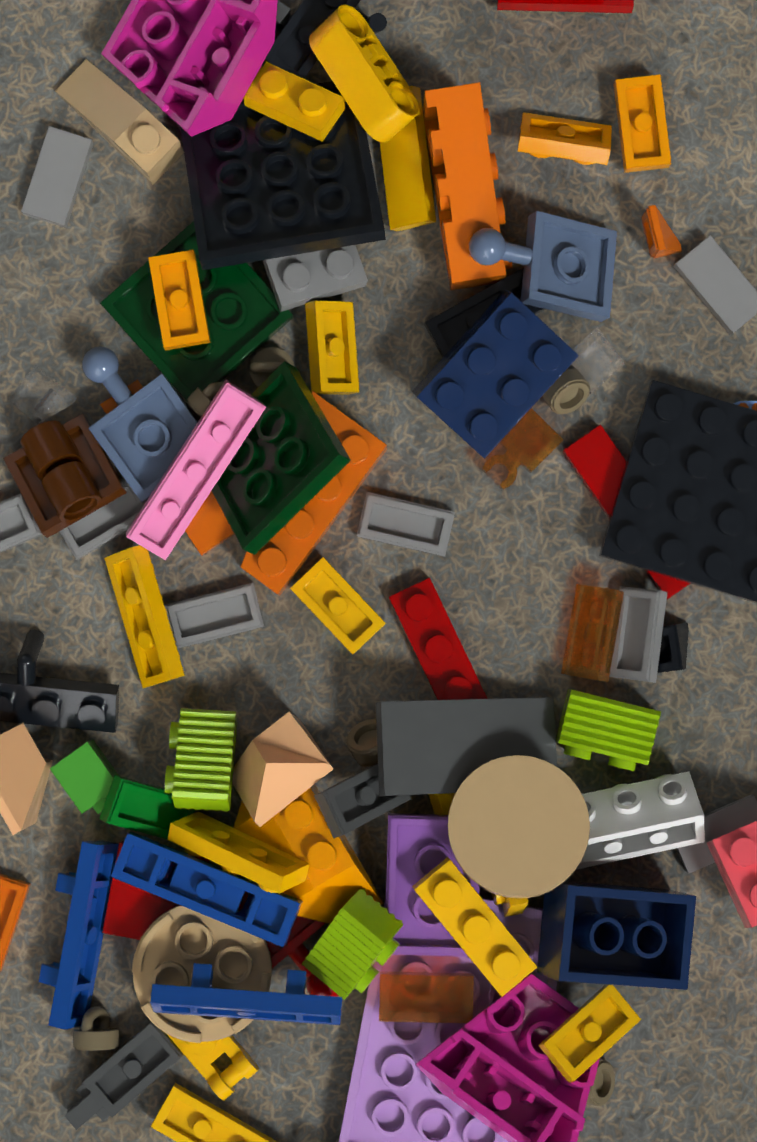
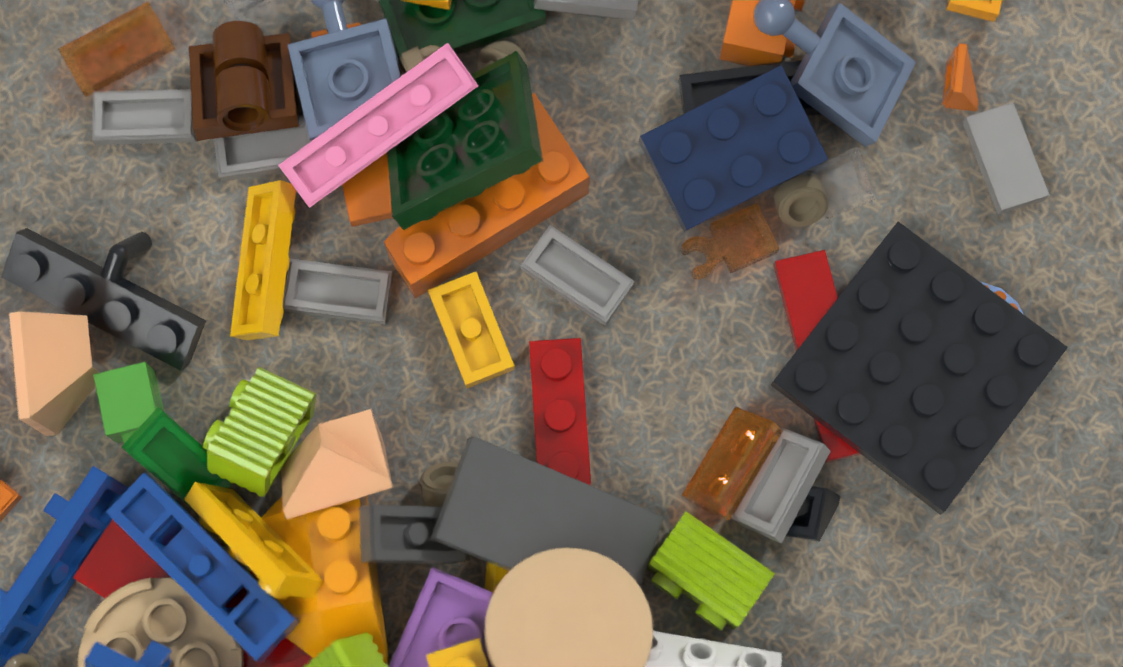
camera: 25 degrees right, 10 degrees down
yellow plate [305,300,359,395] -> none

